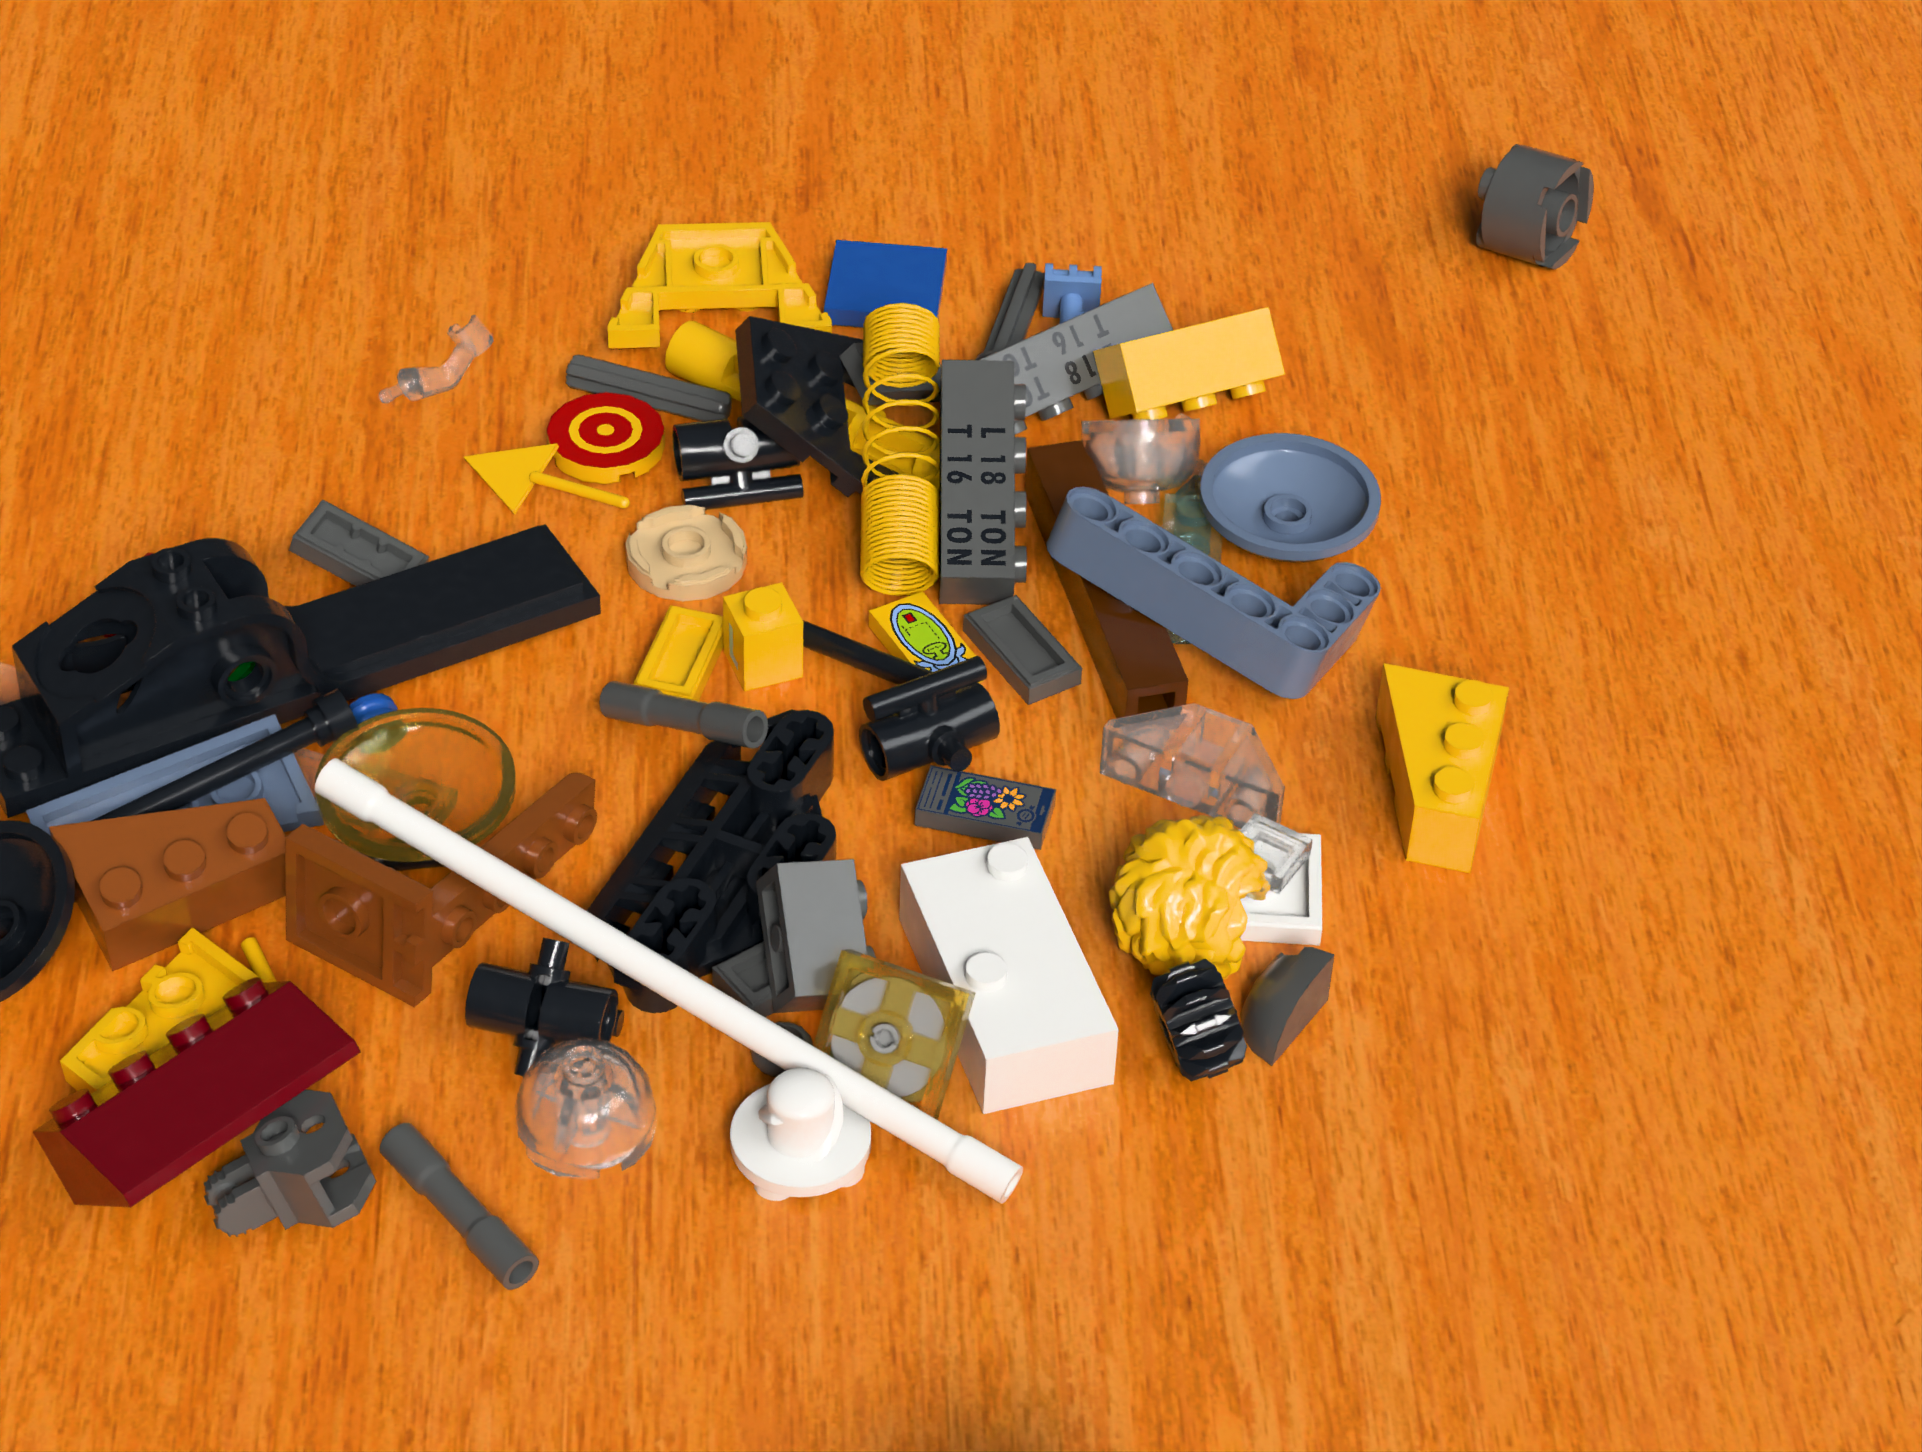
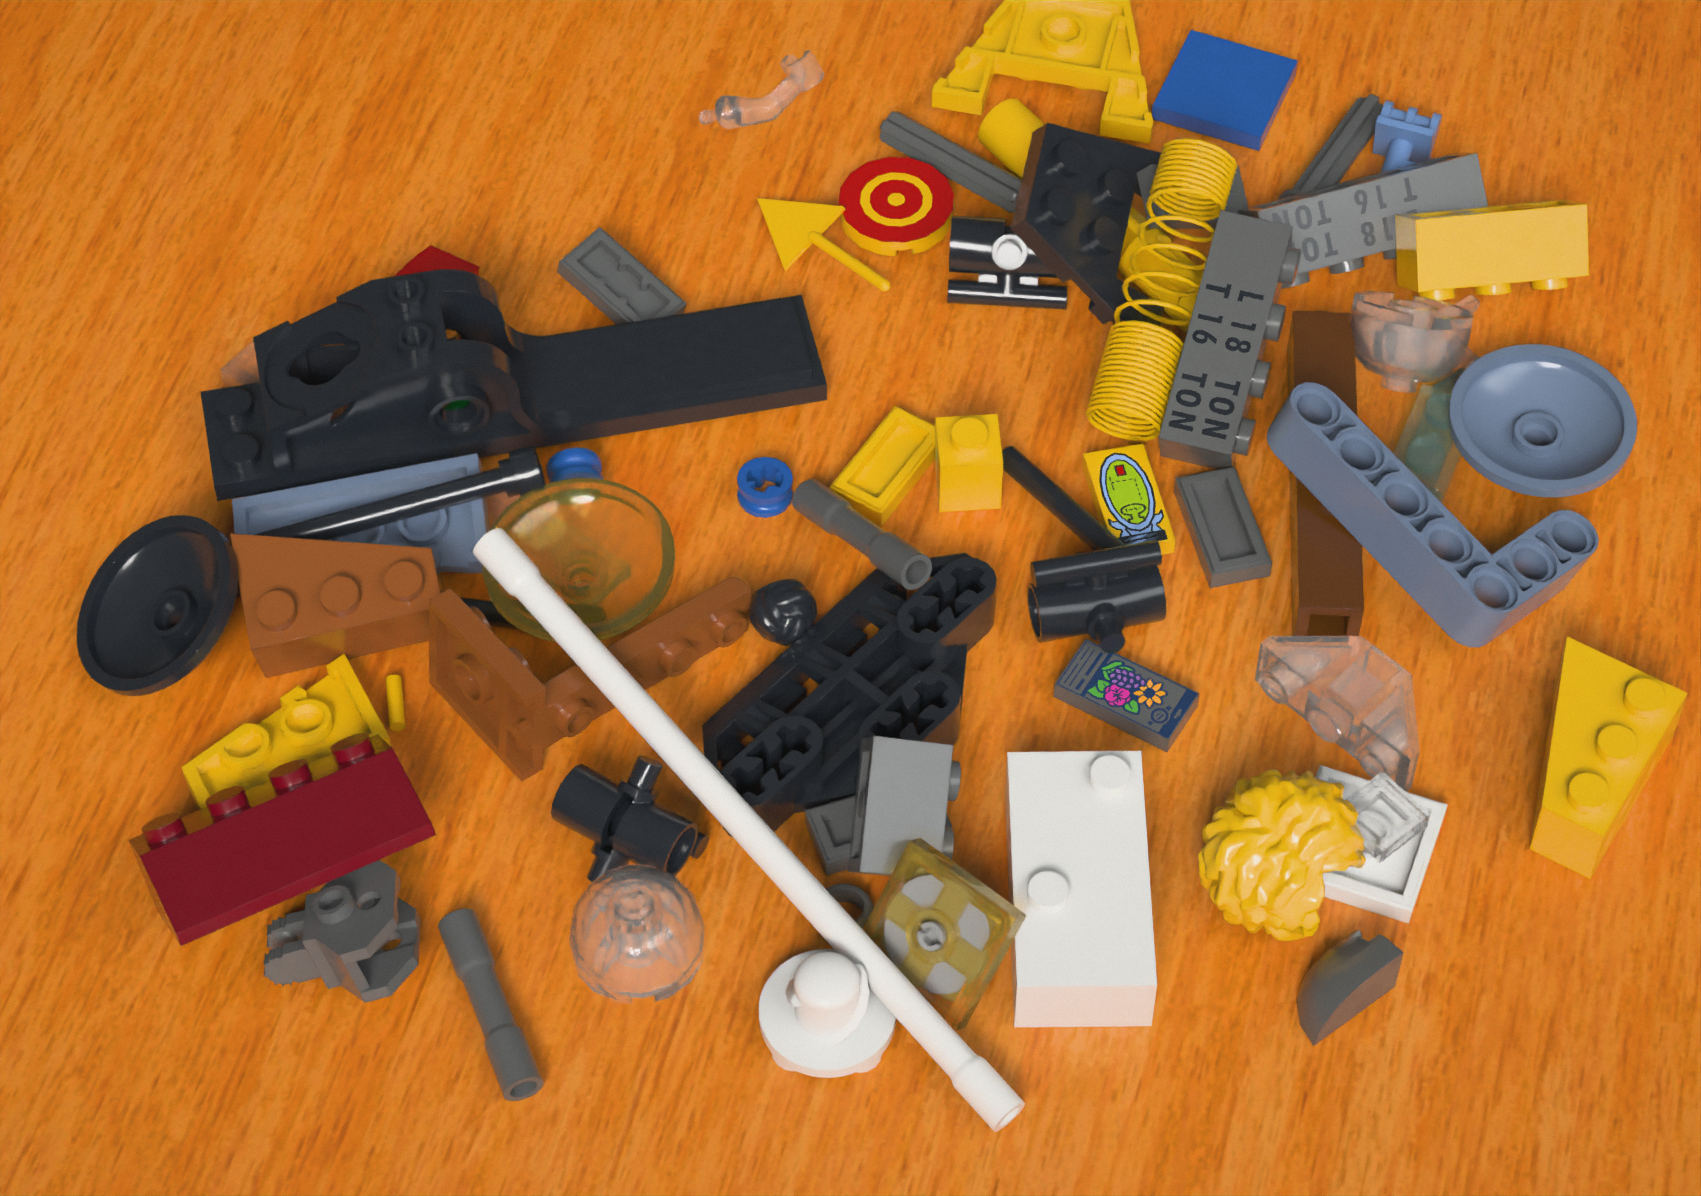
camera: 20 degrees right, 10 degrees up
tan tile [625,505,747,602] -> none
black gear [1150,959,1247,1081] -> none
none -> blue bush [737,457,793,518]
none -> black piece [749,579,817,646]

